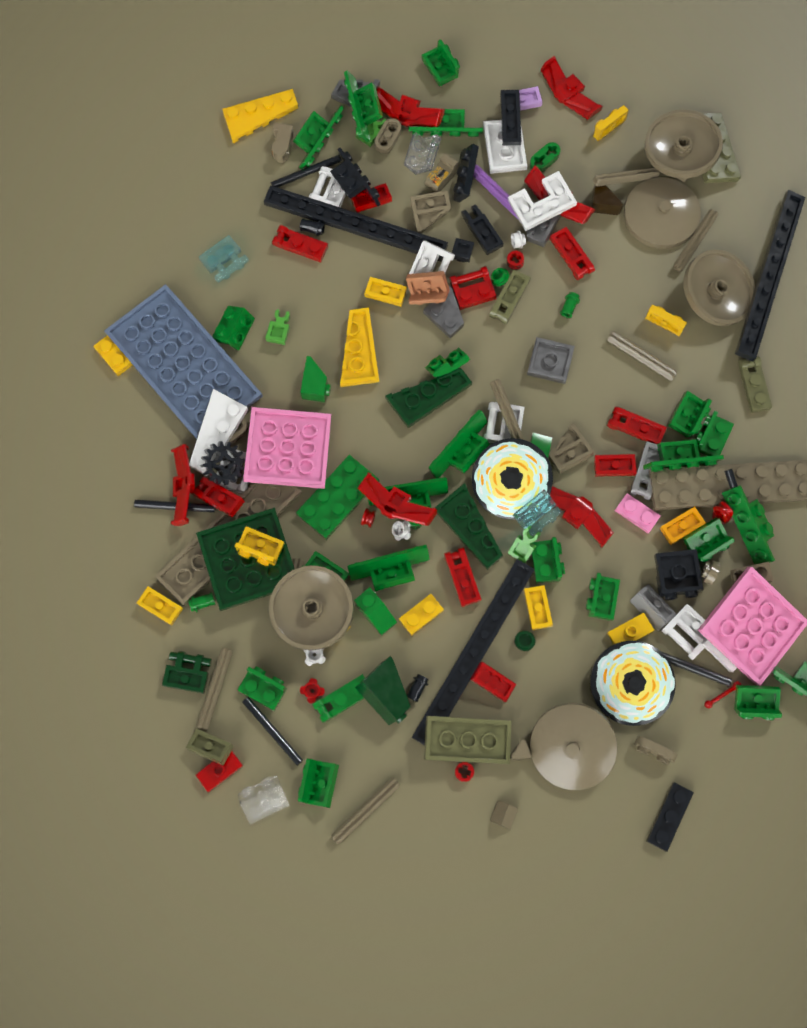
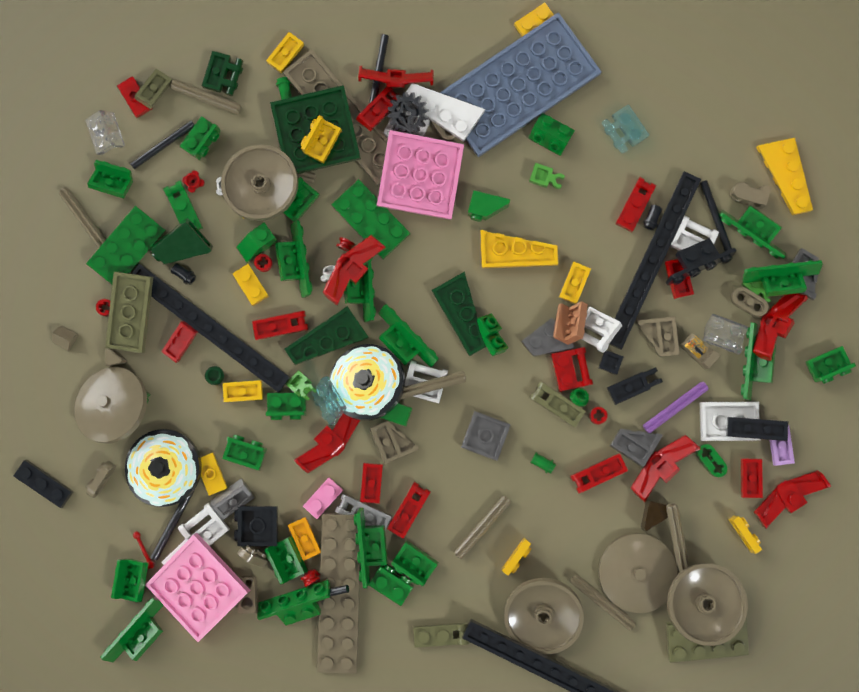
camera: 100 degrees right, 10 degrees up
black plate [453,144,479,203] -> none
white plate [508,171,577,231] -> none
white plate [511,230,526,249] -> none
none -> green plate [86,206,166,284]
none -> red bush [254,254,272,272]
none -> red plate [741,459,763,498]

